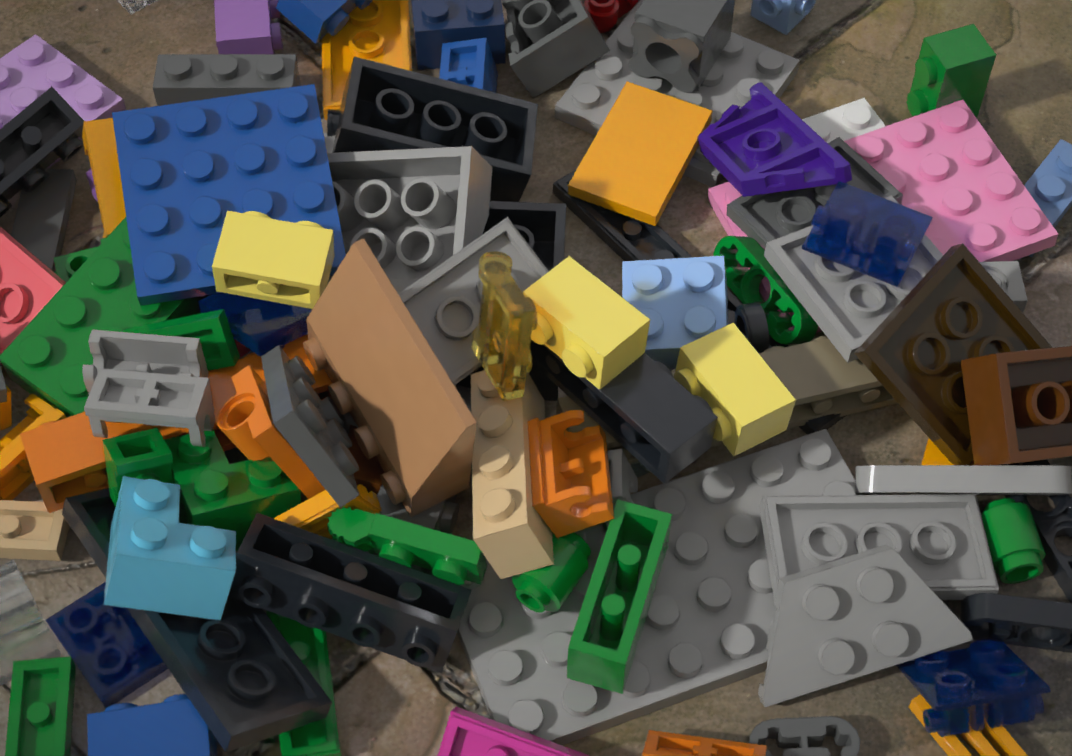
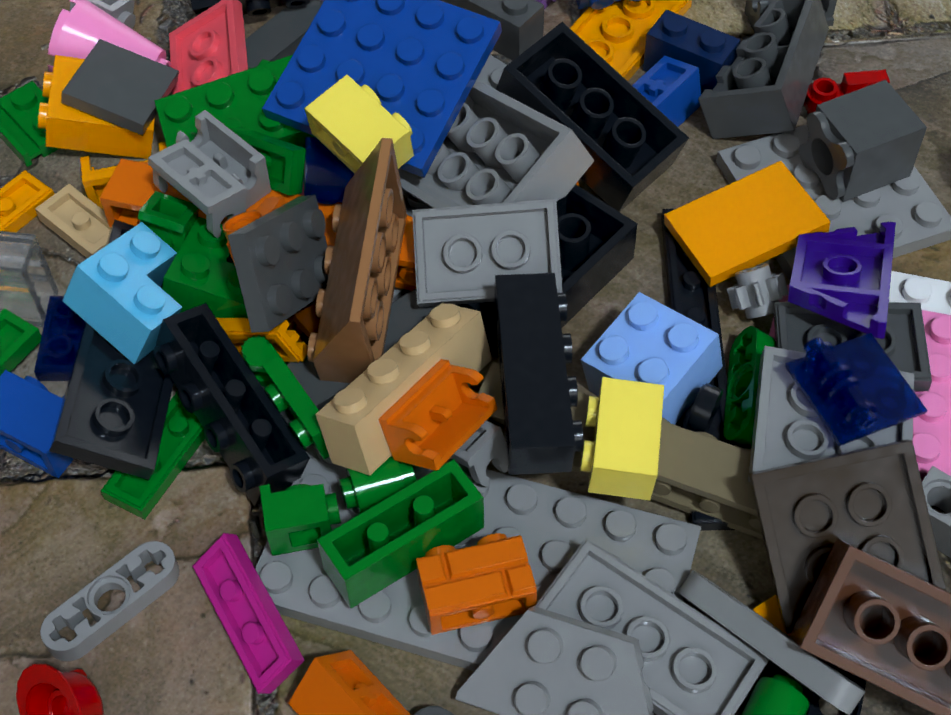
camera: 40 degrees right, 0 degrees up
clear yellow plate [471,251,538,401] -> none
light yellow brick [521,256,650,390] -> none
none -> green brick [259,484,341,556]
none -> orange brick [416,533,537,635]
none -> light grey gear [726,264,789,319]

